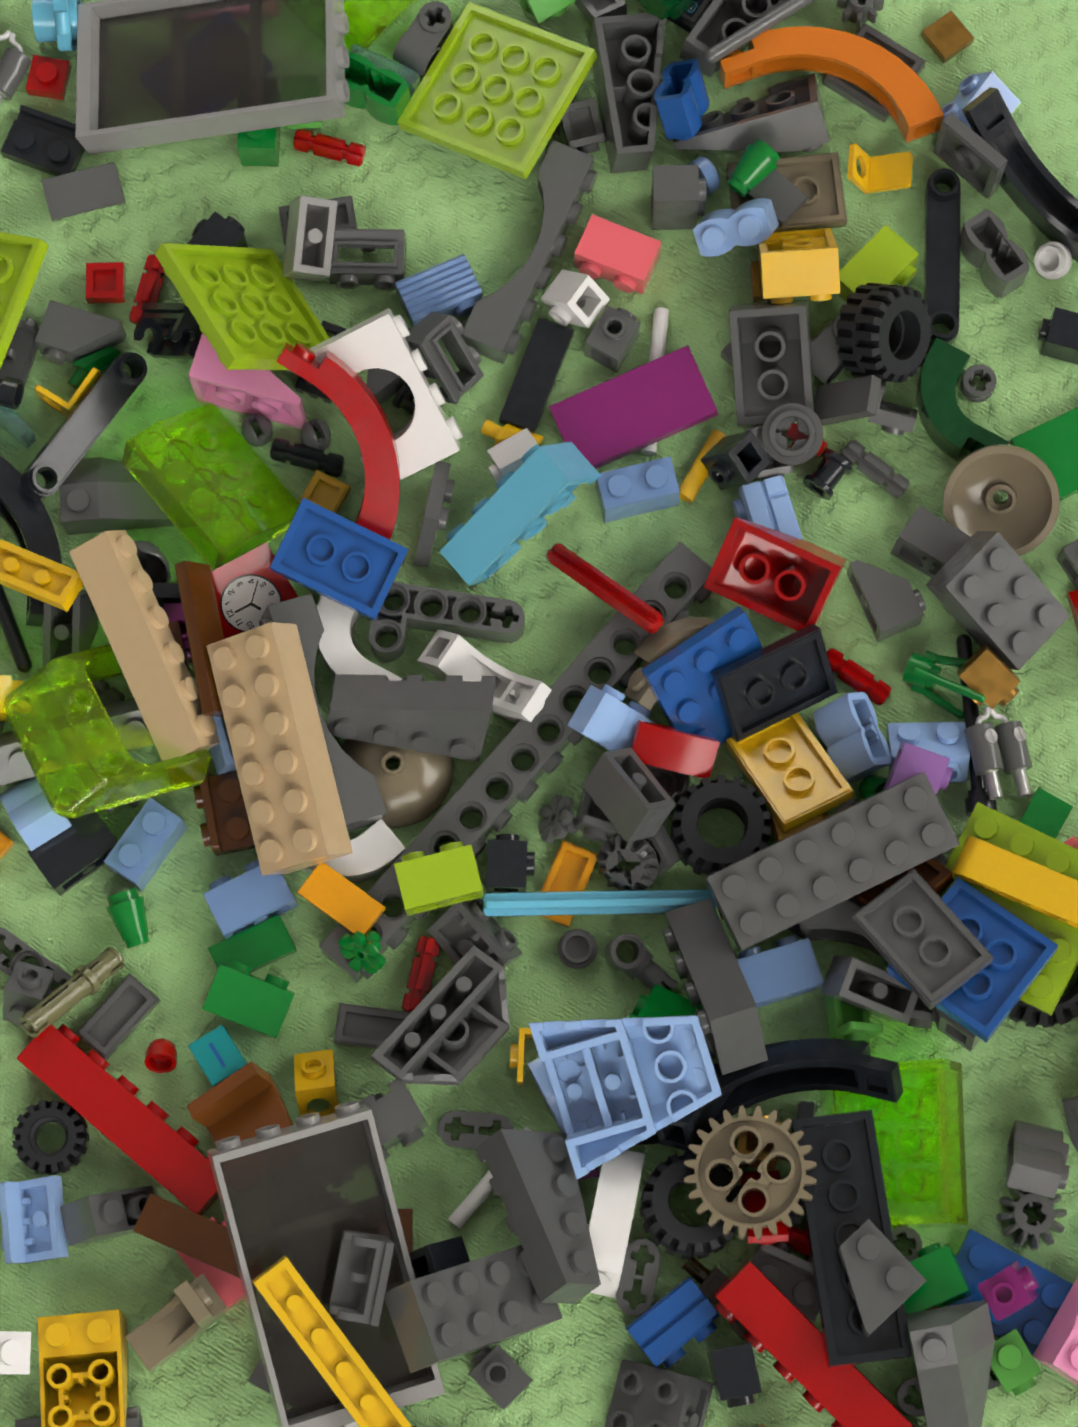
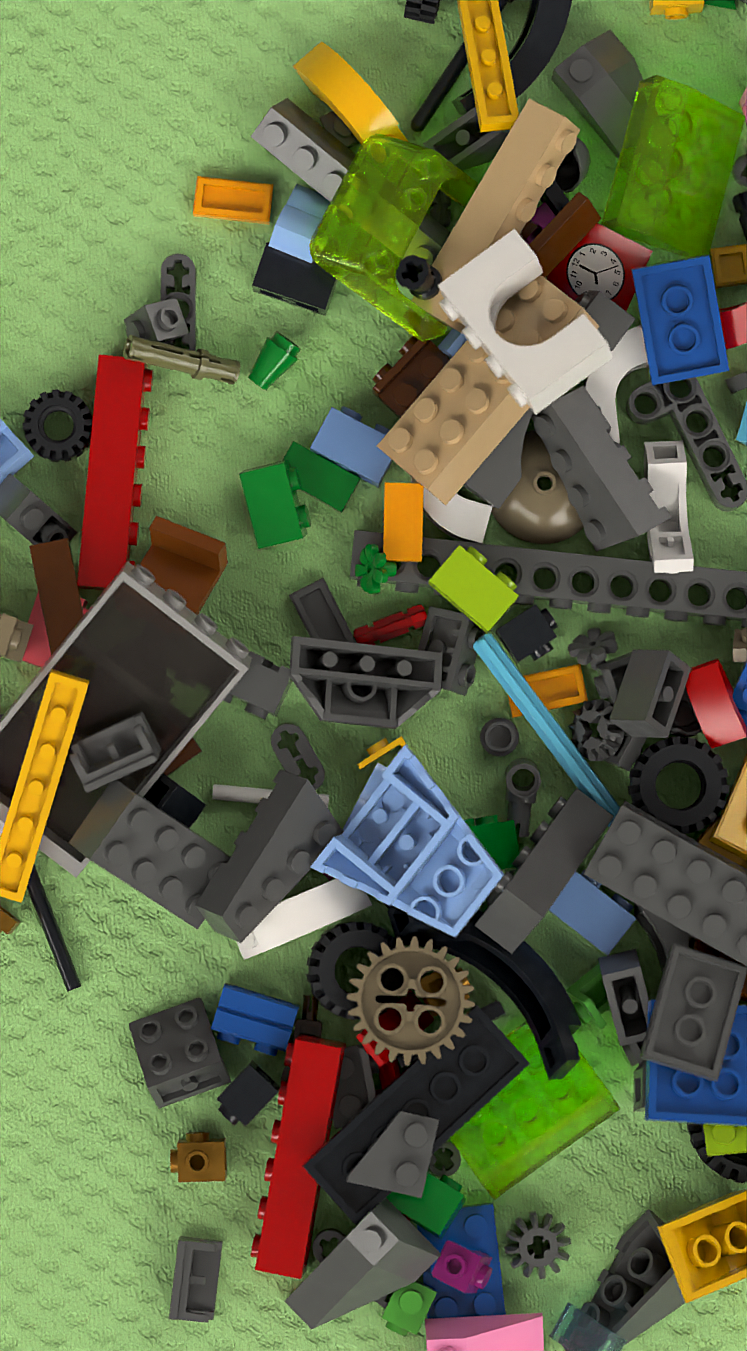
camera: 50 degrees right, 10 degrees up
black piece [20,352,147,499] -> none
dark grey tile [76,974,160,1060] -> none
medium blue brick [104,798,187,891] -> none
red hinge [144,1038,177,1073] -> none
teal brick [188,1025,248,1087] -> none
yellow bracket [294,1049,339,1117] -> none
dark grey brick [469,1345,533,1410] -> none
light blue brick [567,684,656,751] -> none
dark grey beam [617,1239,660,1316] -> none
dark grey brick [1005,1120,1069,1198] -> none
none -> black bush [396,255,442,300]
none -> white arch [438,229,613,414]

